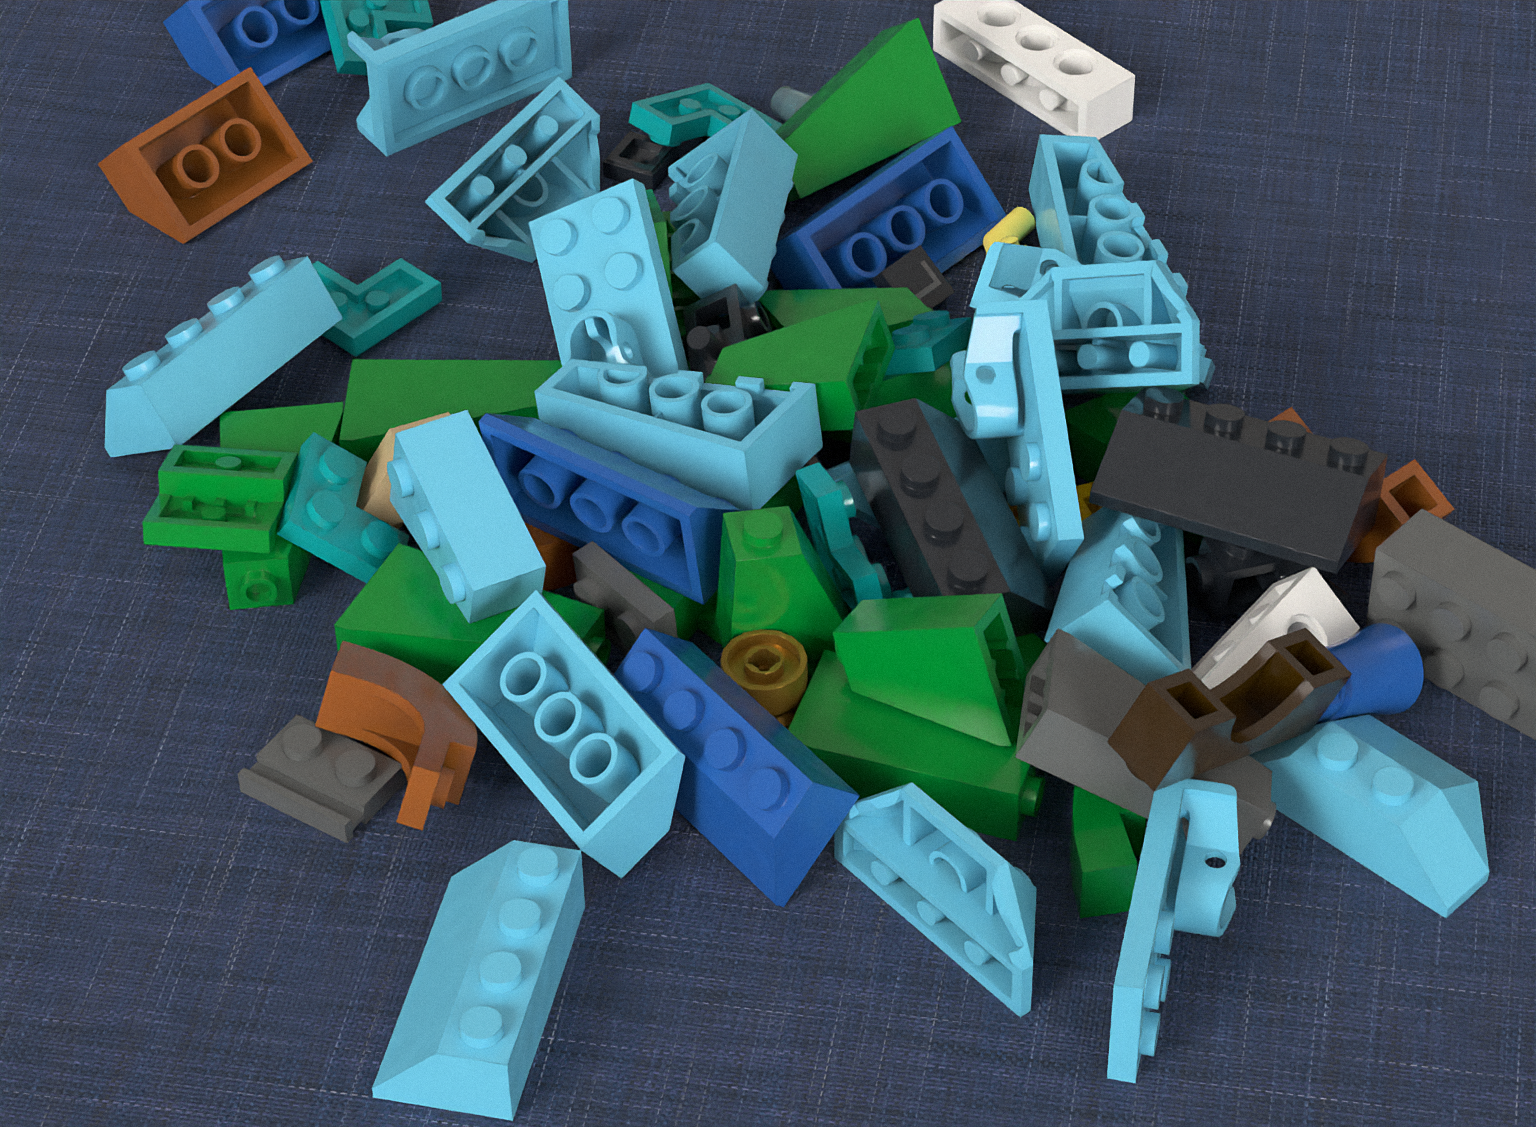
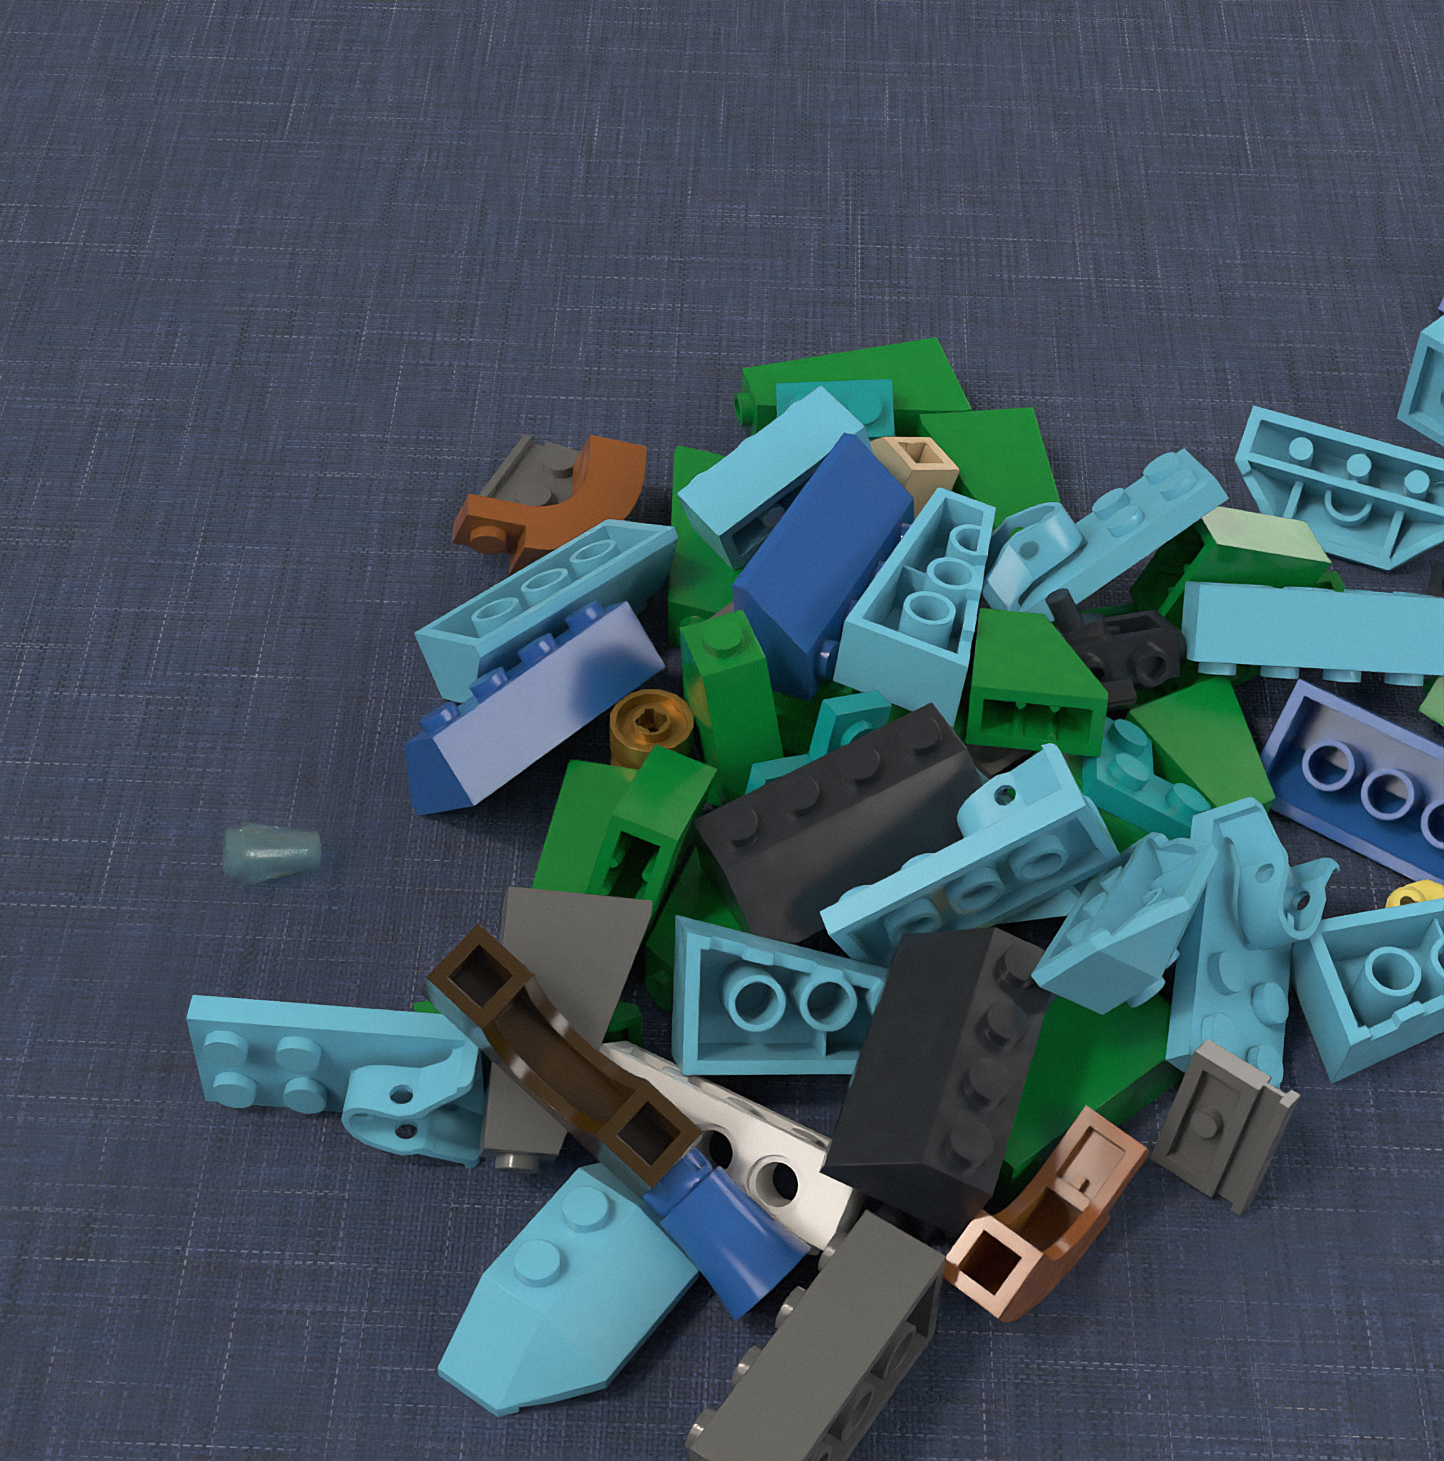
camera: 80 degrees right, 5 degrees up
dark orange slope [98,66,313,244] -> none
medium azure slope [105,255,343,457] -> none
green slope [142,444,298,554] -> none
teal plate [312,258,442,357] -> none
medium azure slope [372,840,585,1121] -> none
medium azure wedge [834,782,1037,1018] -> none
black tile [872,245,955,309] -> none
none -> clear light blue cone [222,820,321,887]
none -> dark grey plate [1150,1039,1301,1216]

